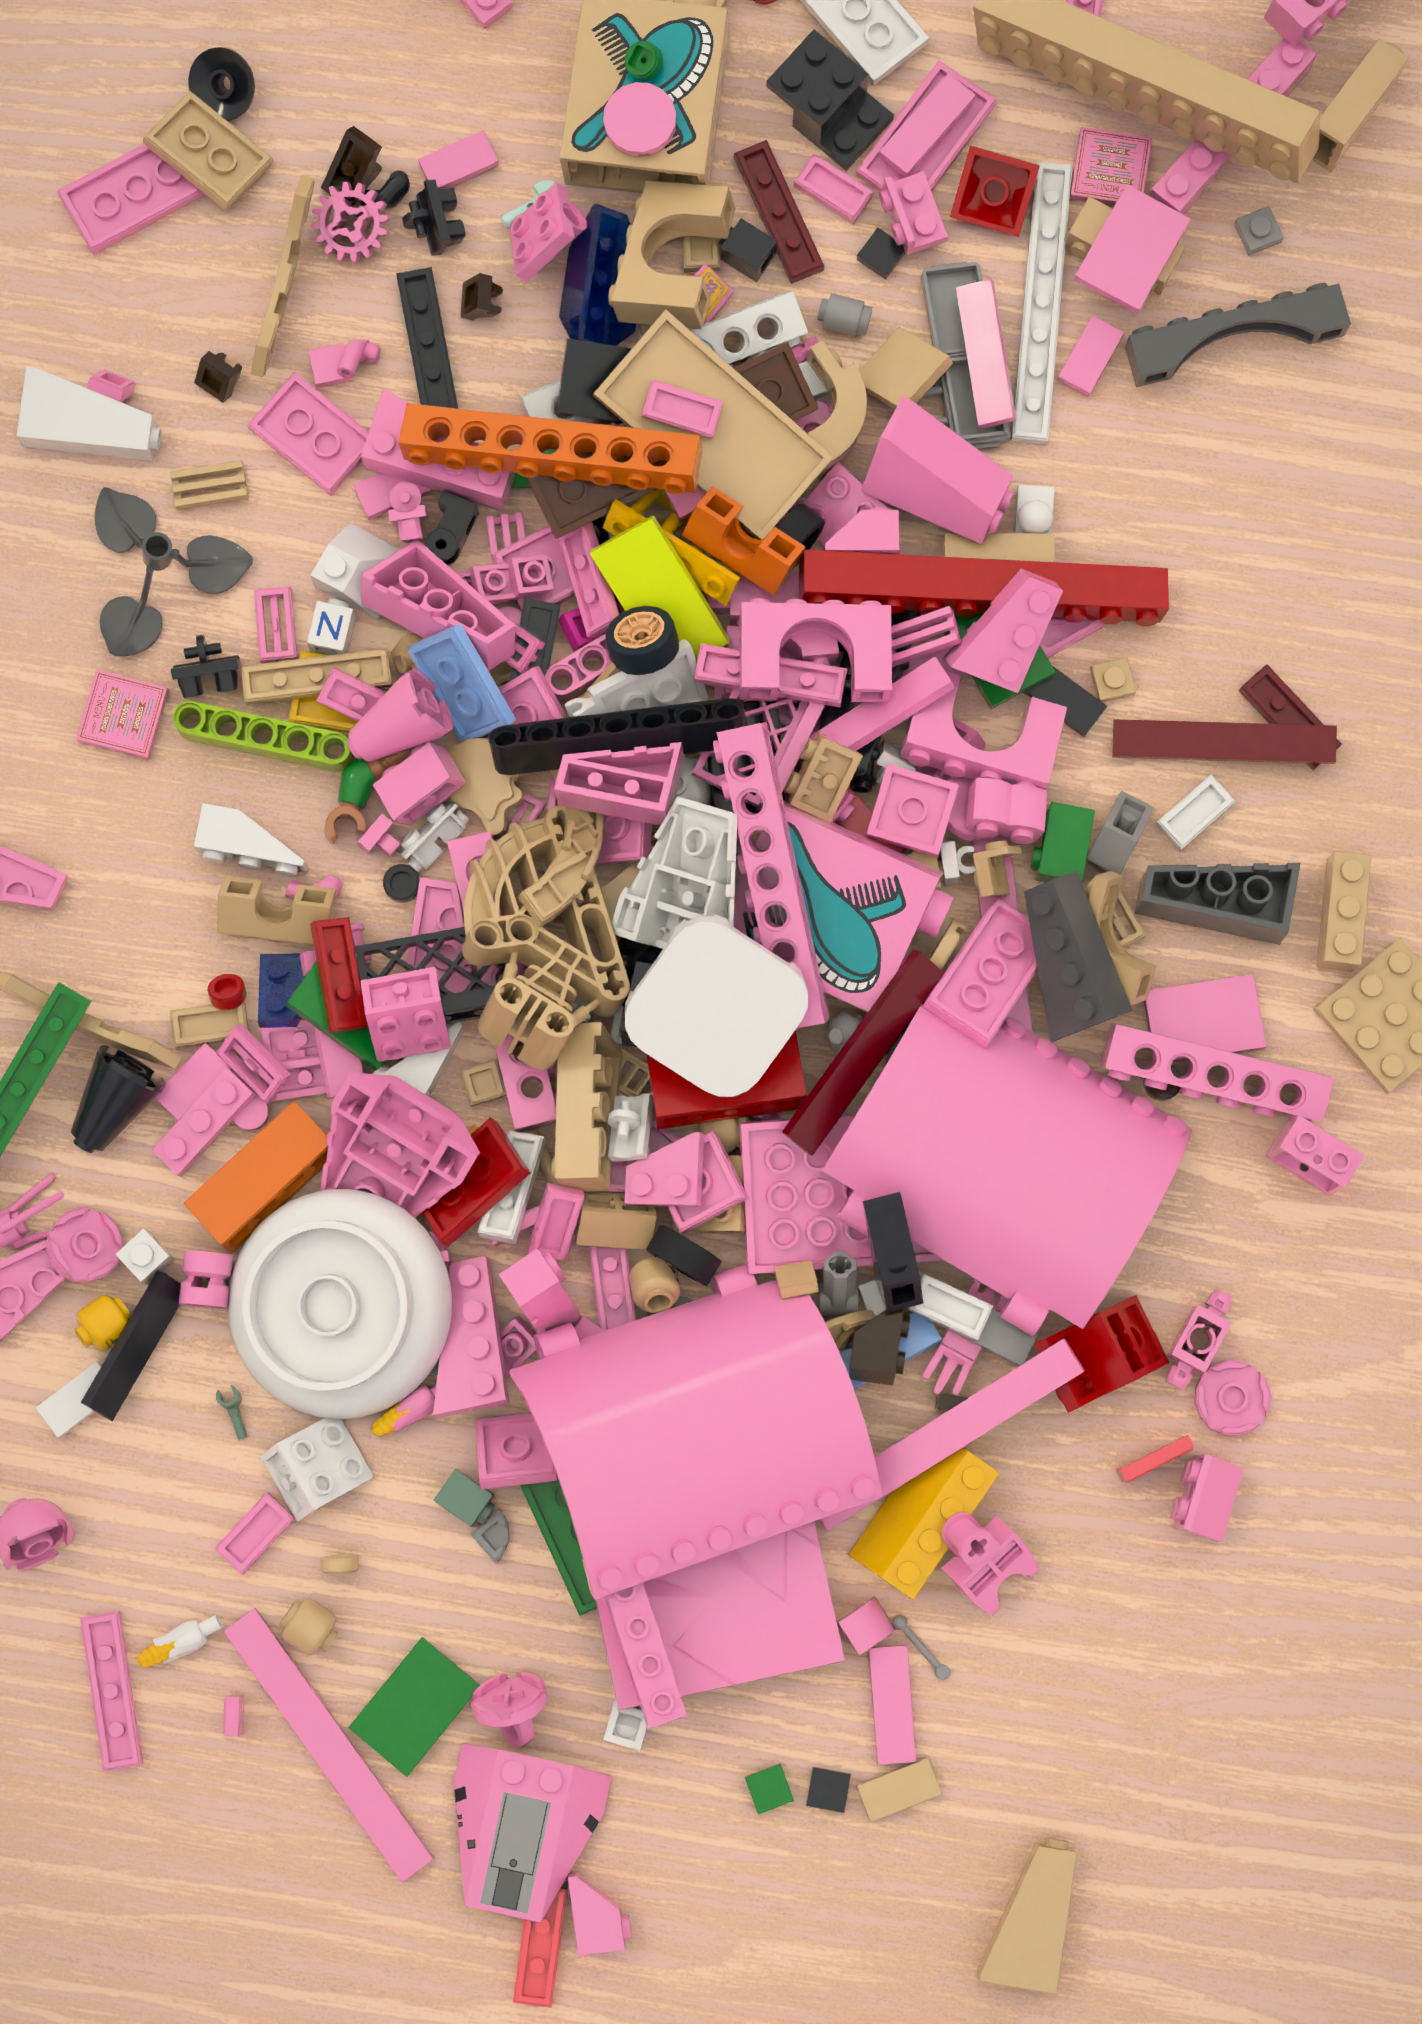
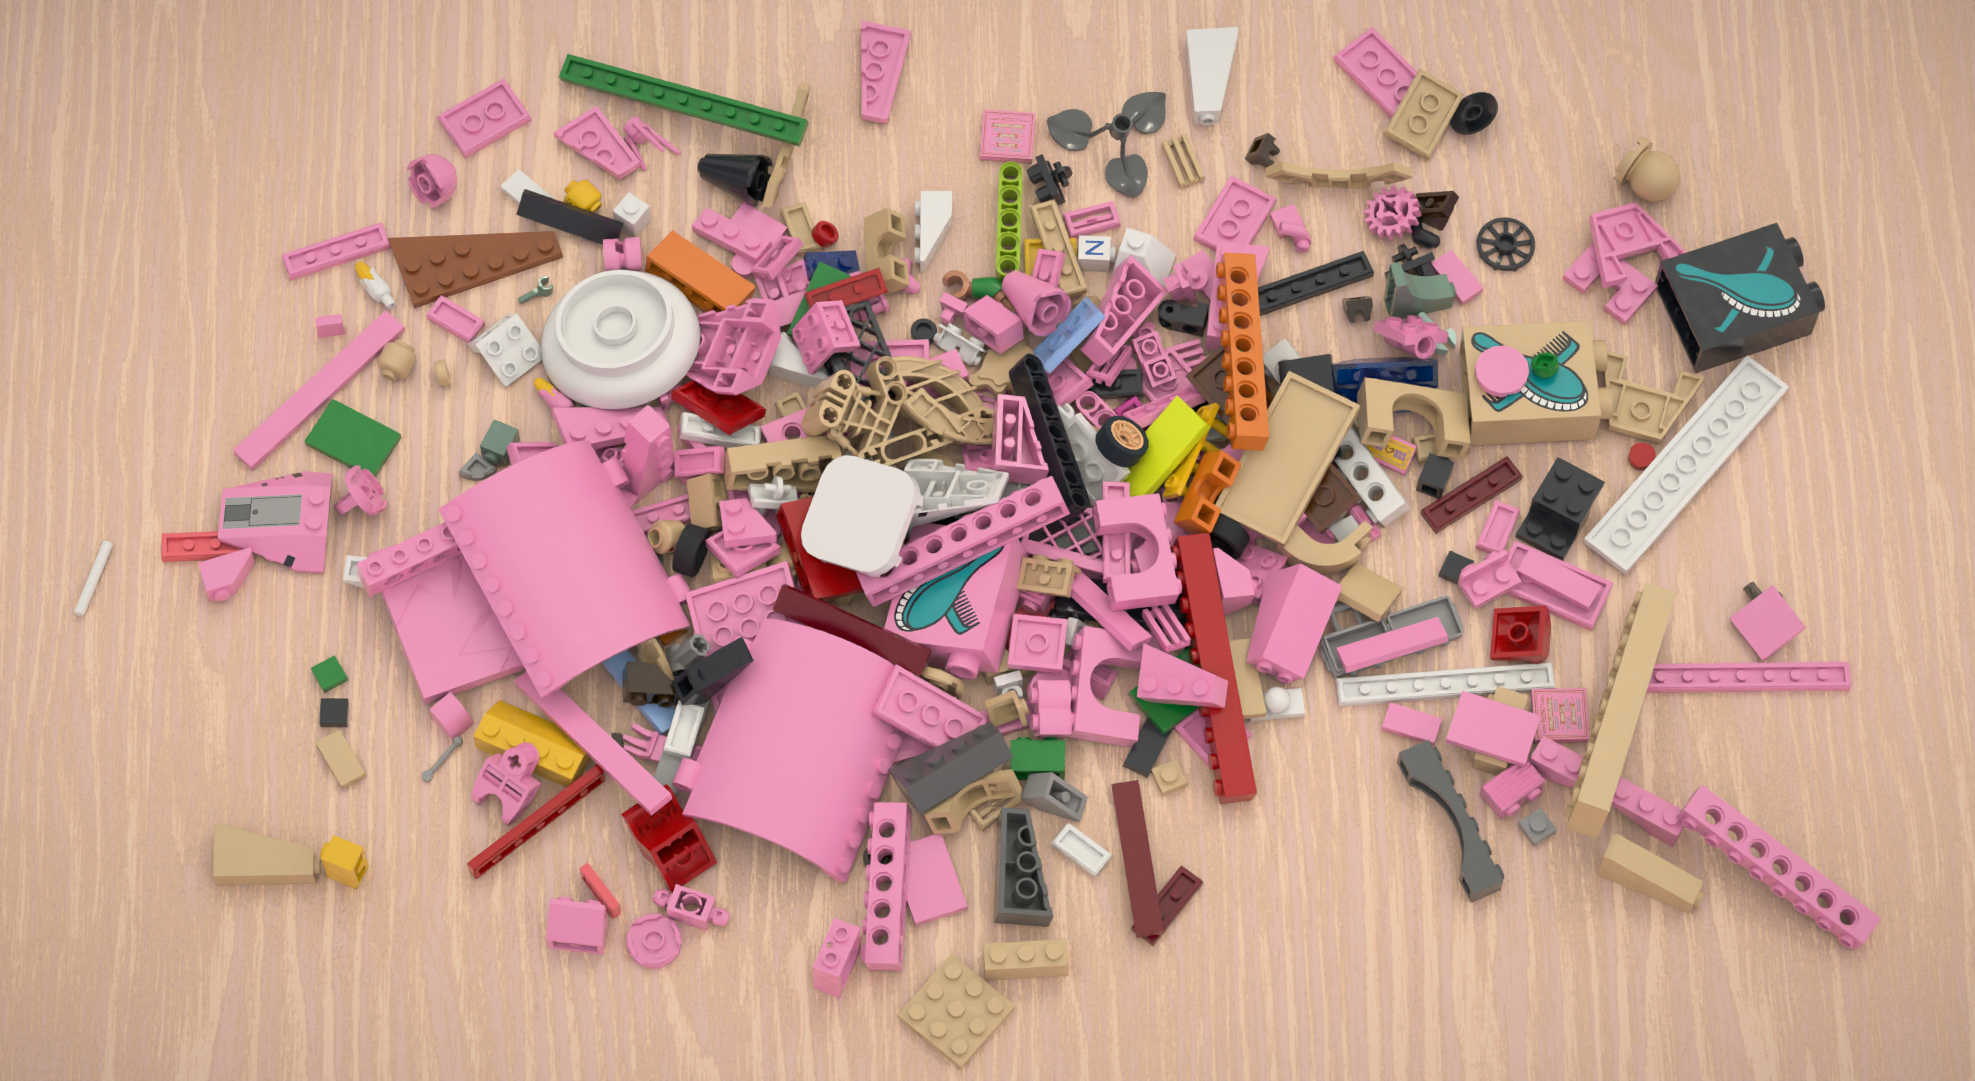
camera: 80 degrees right, 15 degrees down
bright pink tile [46,1207,123,1284] -> none
bright pink tile [87,369,136,402] -> none
bright pink tile [641,379,723,439] -> none
tan tile [774,1260,819,1299] -> none
light grey brick [817,293,873,337] -> none
bright pink tile [869,1645,916,1765] -> none
none -> yellow brick [320,835,369,890]
none -> dark orange wing [388,231,563,308]
none -> red tile [467,764,605,879]
none -> sand green arch [1384,262,1456,319]
none -> black wheel [1476,217,1535,272]
none -> bright pink brick [1480,759,1545,819]

